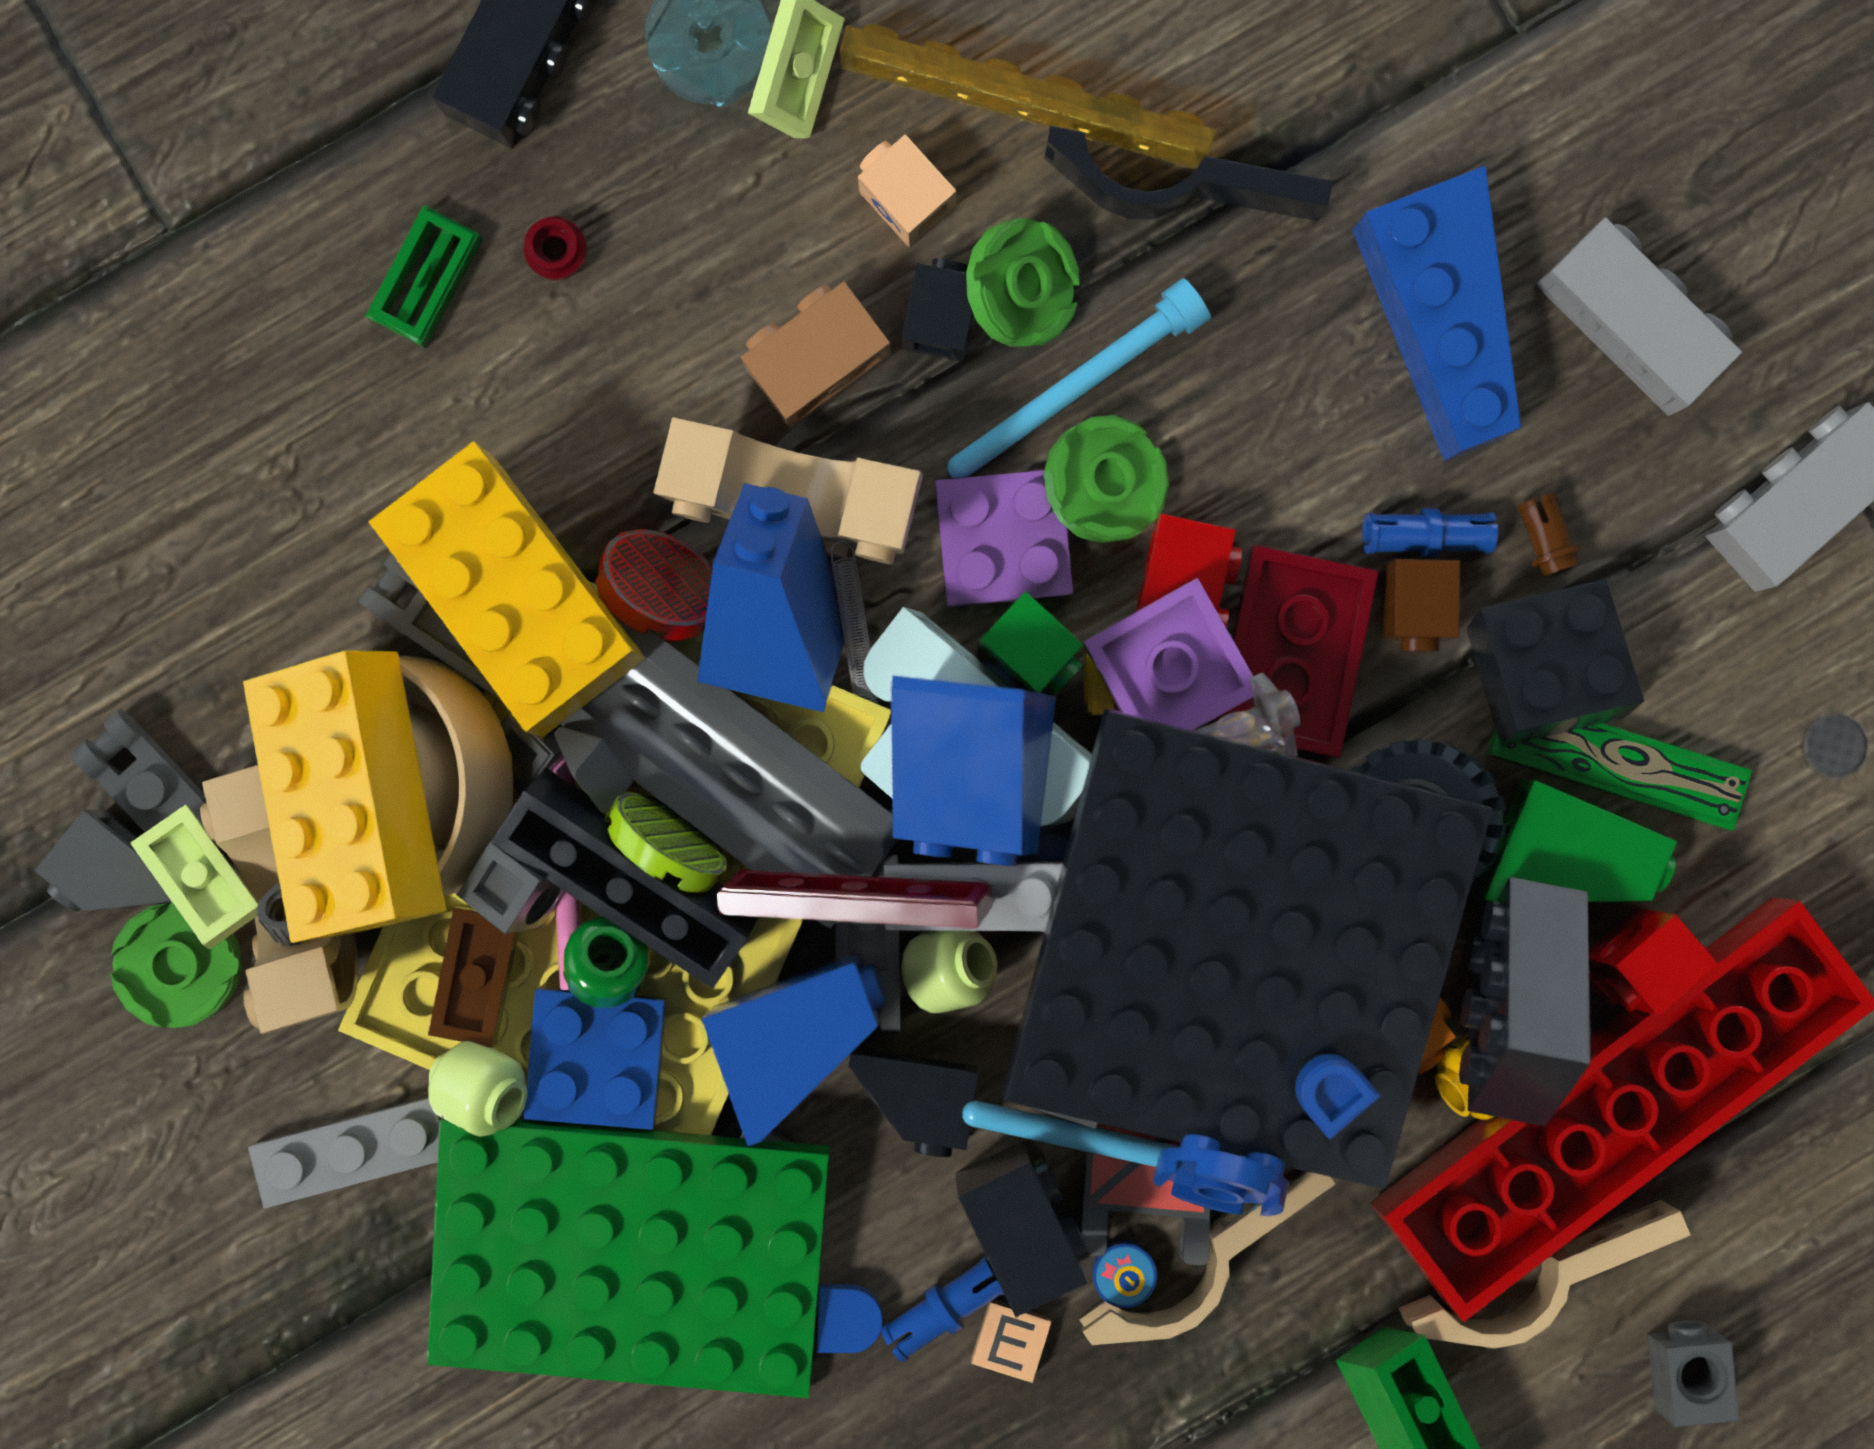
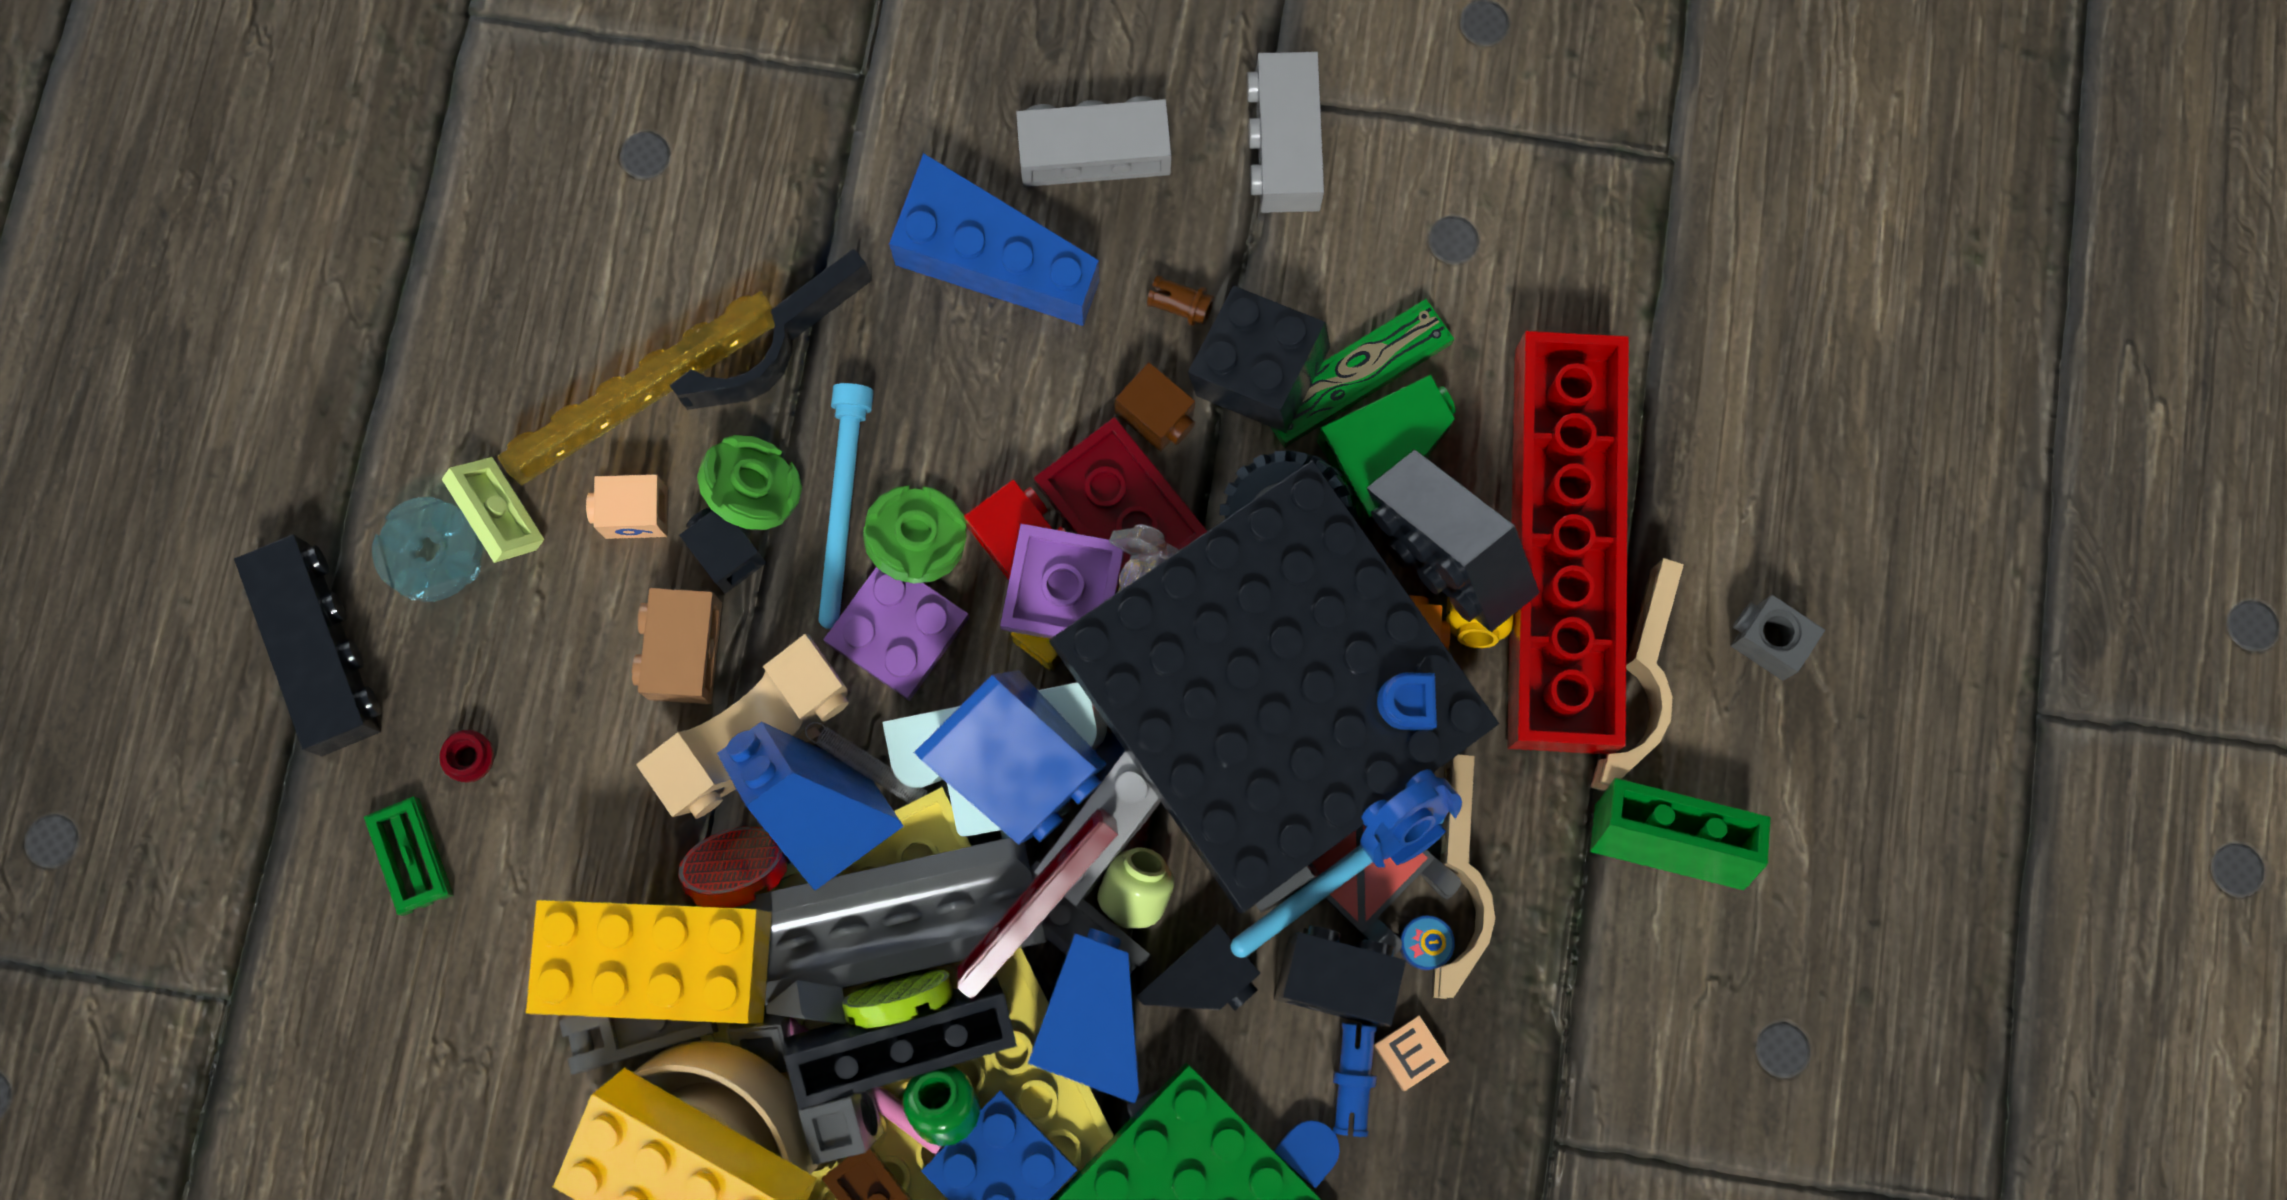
camera: 50 degrees left, 10 degrees down
green brick [978,591,1084,696] -> none
blue pin [1362,508,1498,558] -> none
red brick [1588,908,1719,1017] -> none

